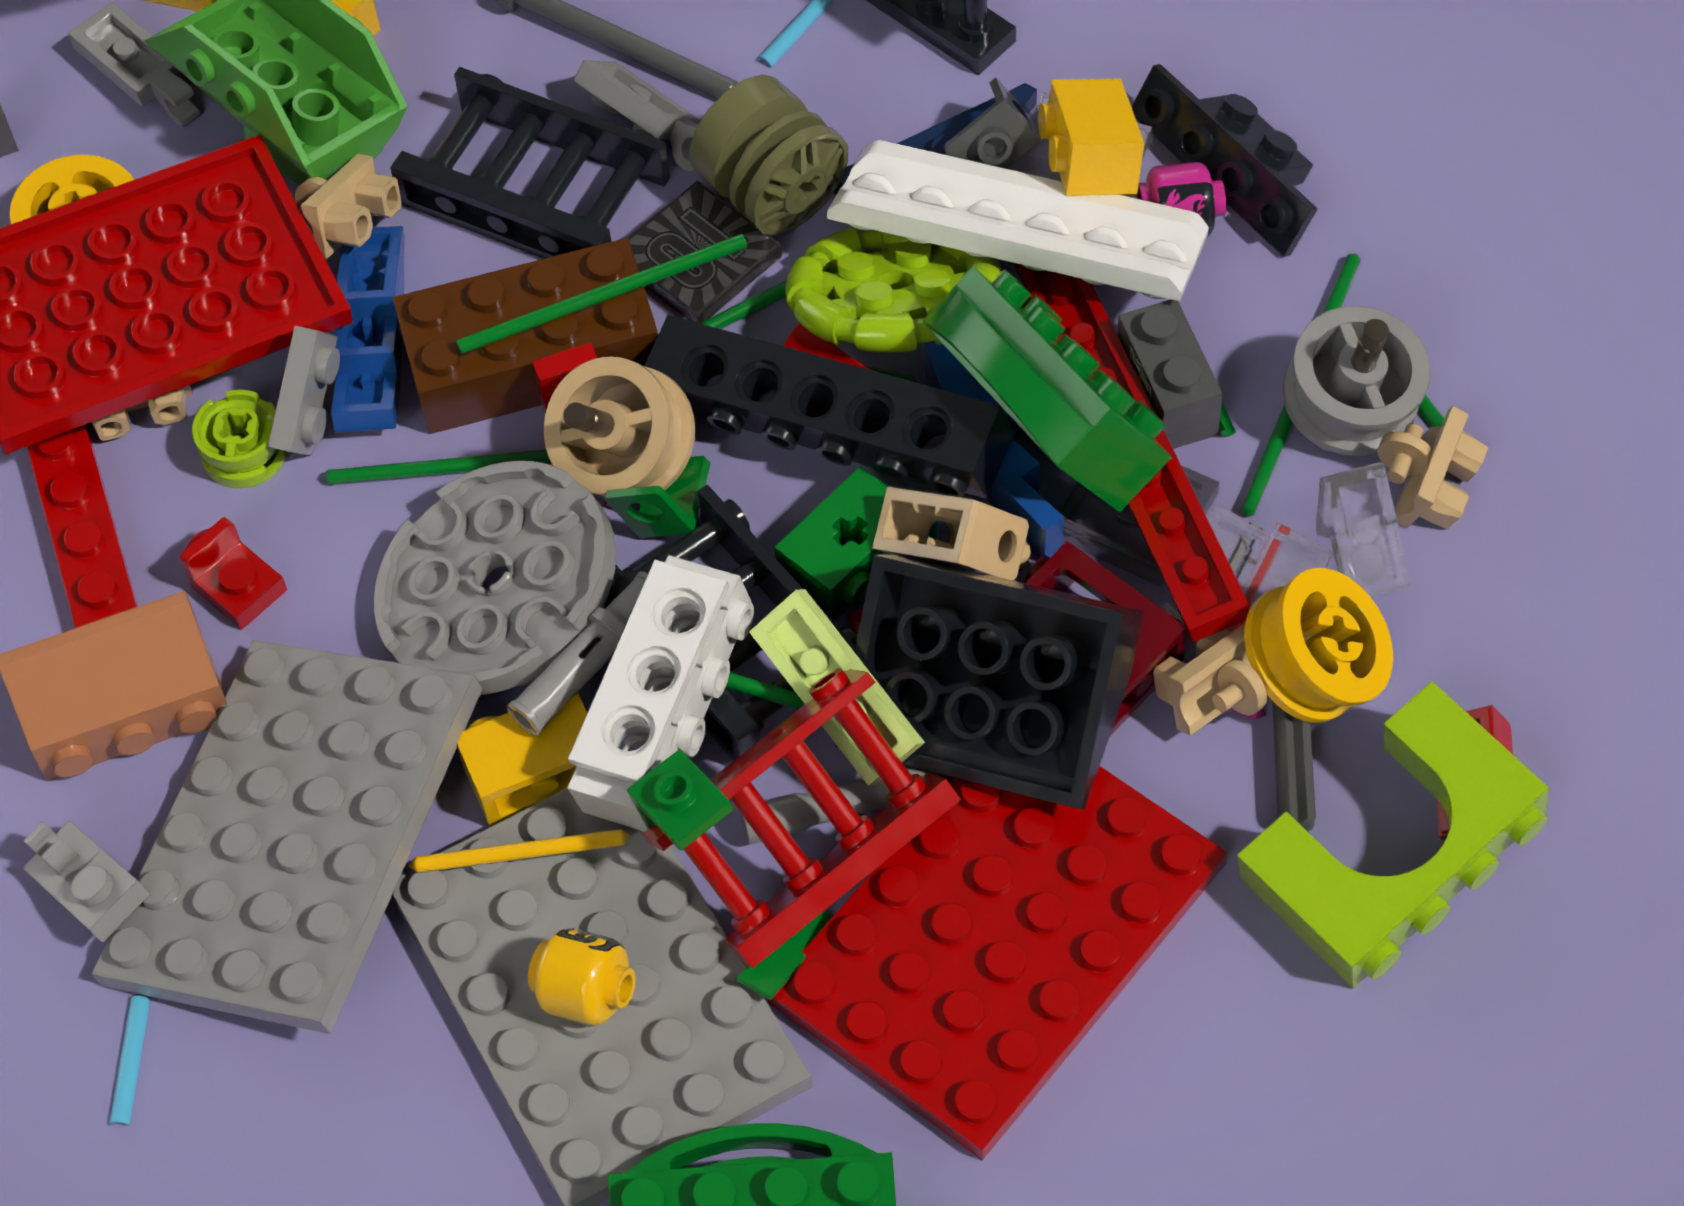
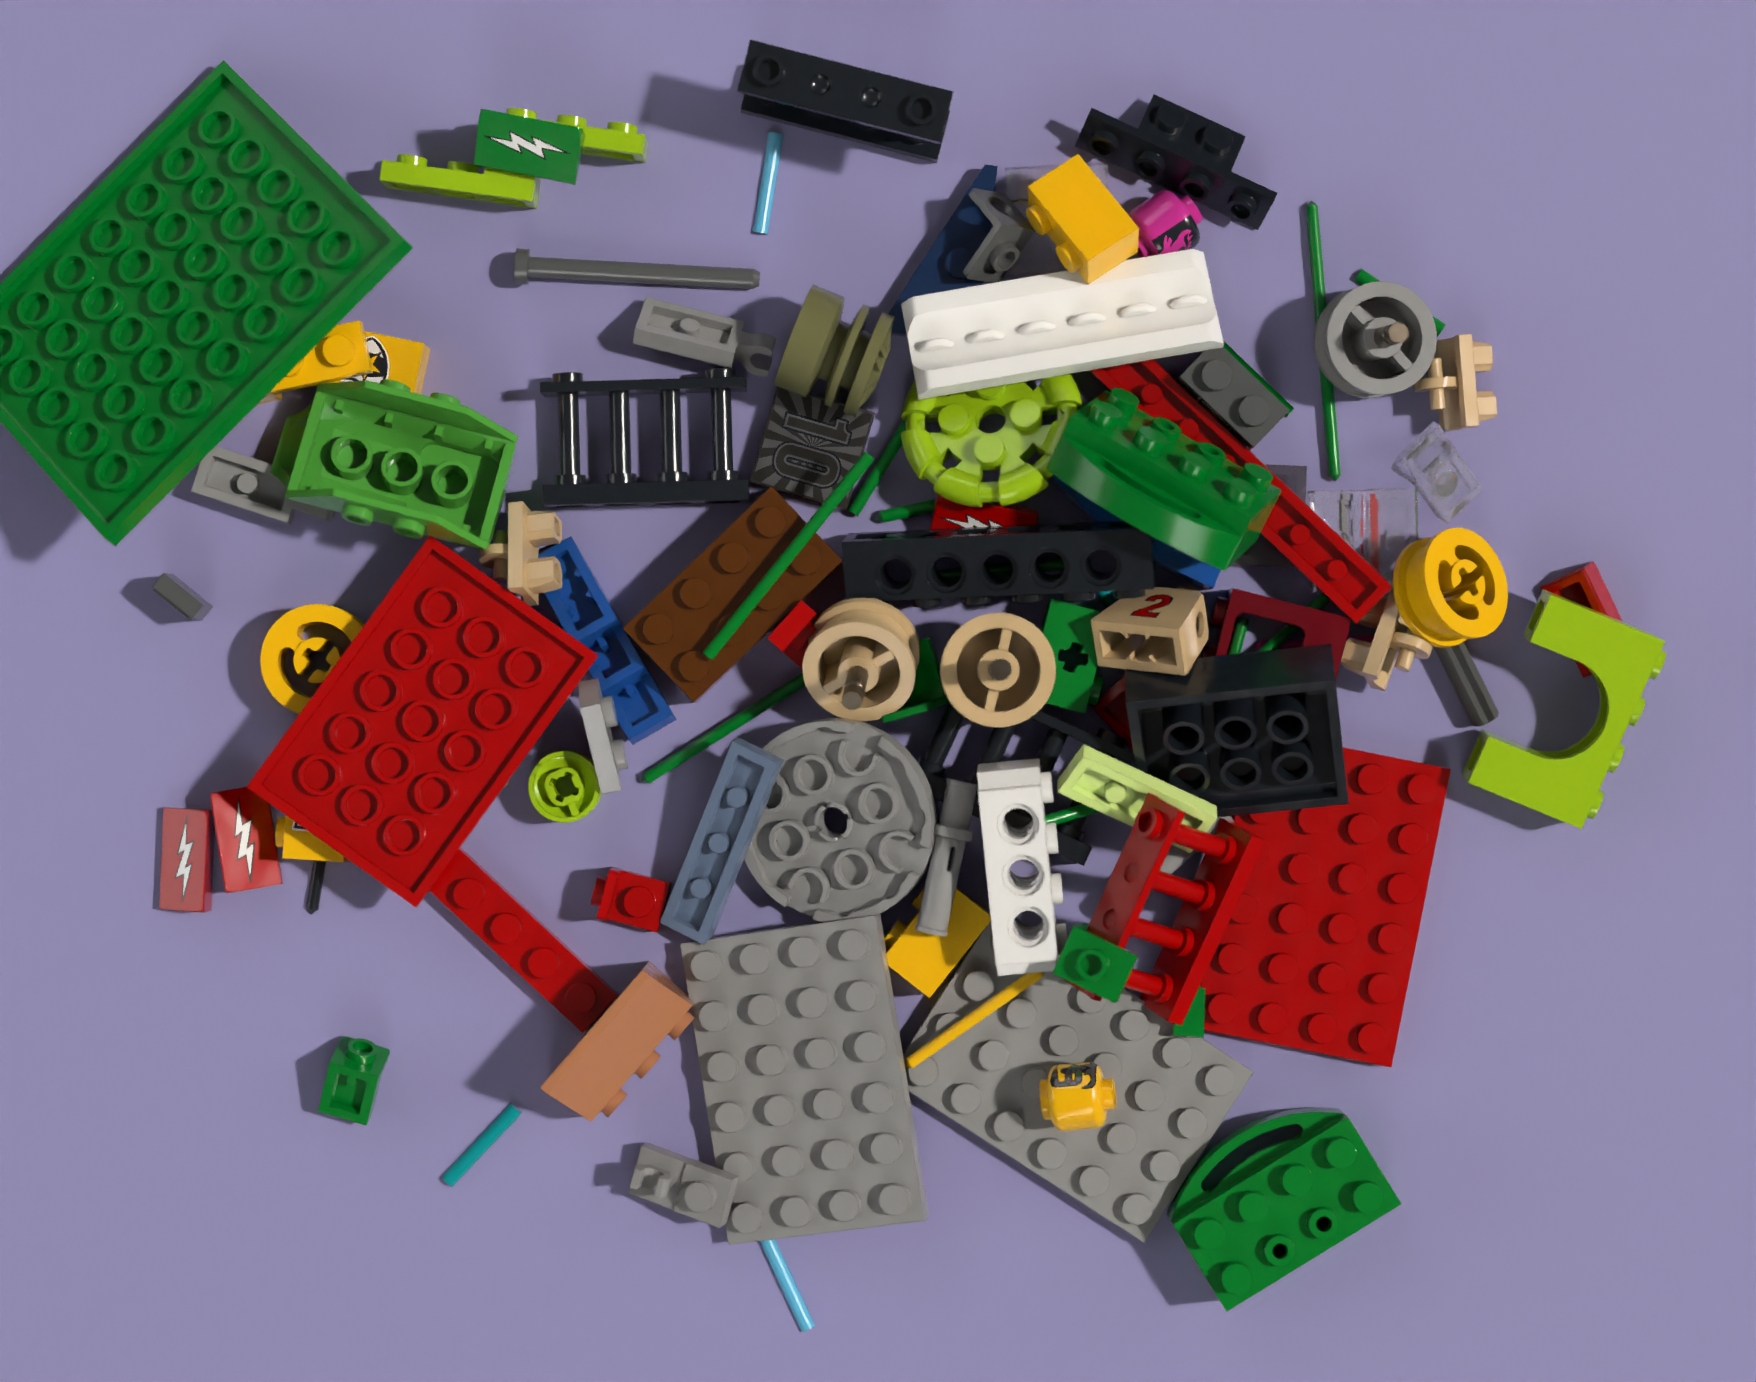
camera: 30 degrees left, 30 degrees up
none -> sand blue plate [660,738,784,945]
none -> tan wheel [940,613,1056,727]

